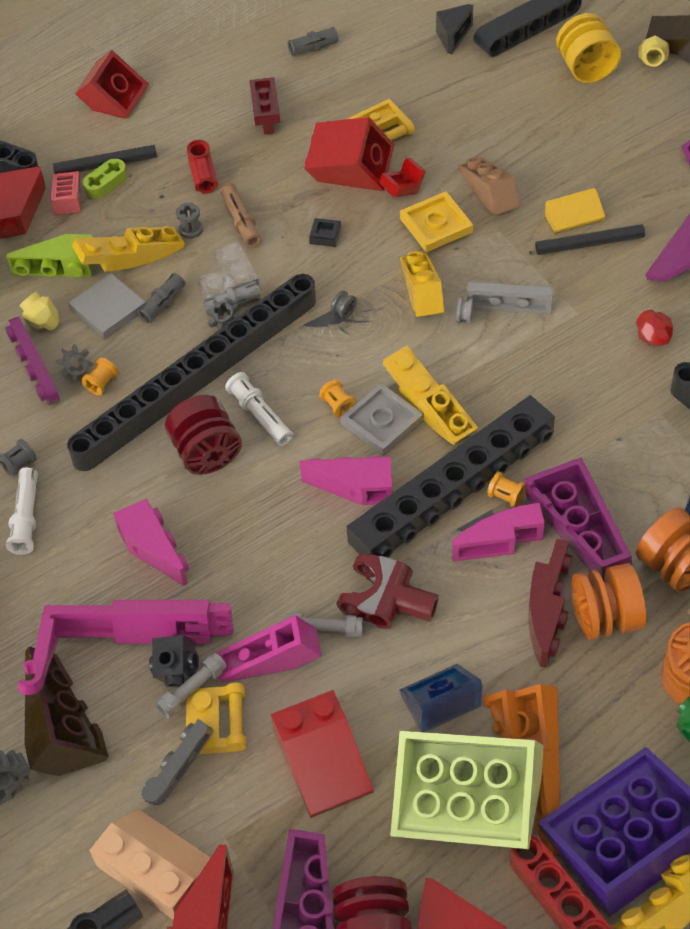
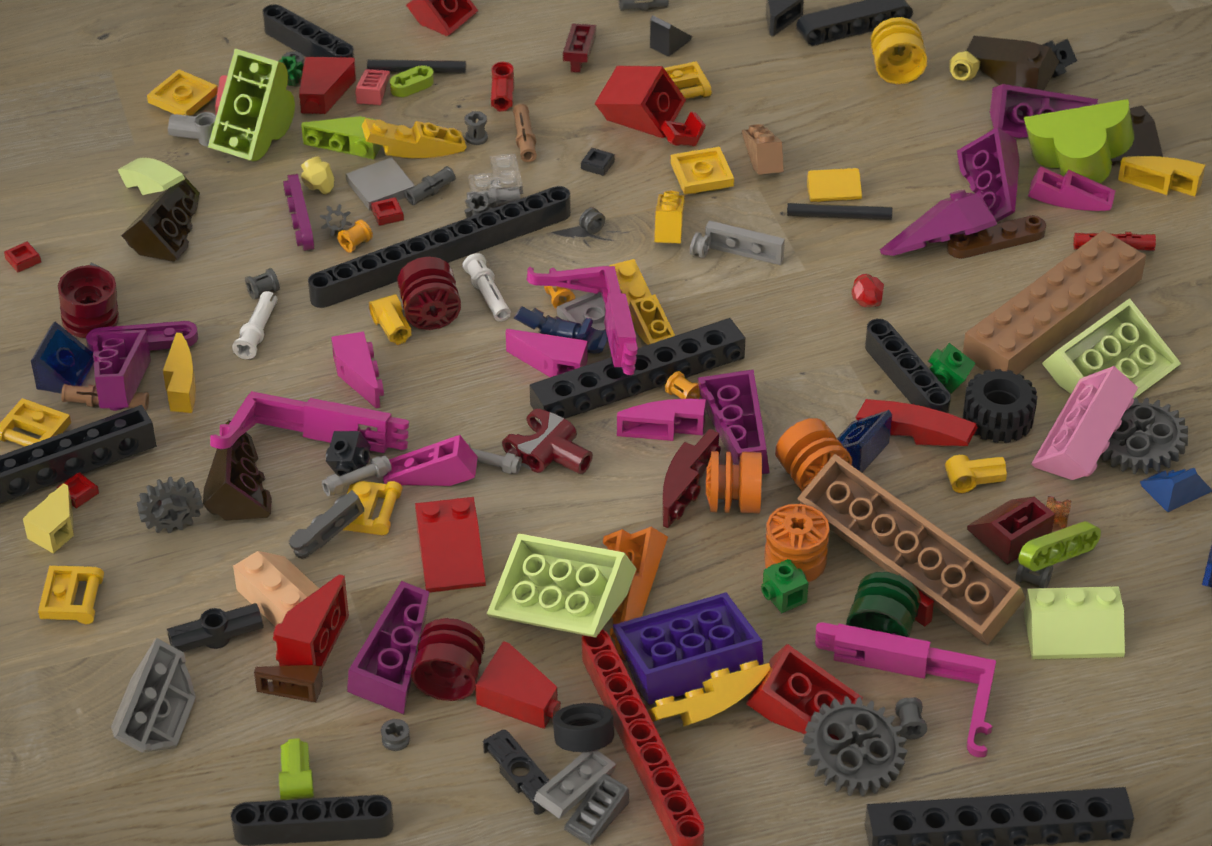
camera: 10 degrees right, 10 degrees down
clear blue slope [399,664,483,733] -> none
none -> yellow piece [369,294,412,345]
none -> red tile [371,197,404,226]
none -> dark blue piece [514,306,608,354]
none -> dark pink hinge [527,266,638,375]
none -> black slope [650,15,692,57]

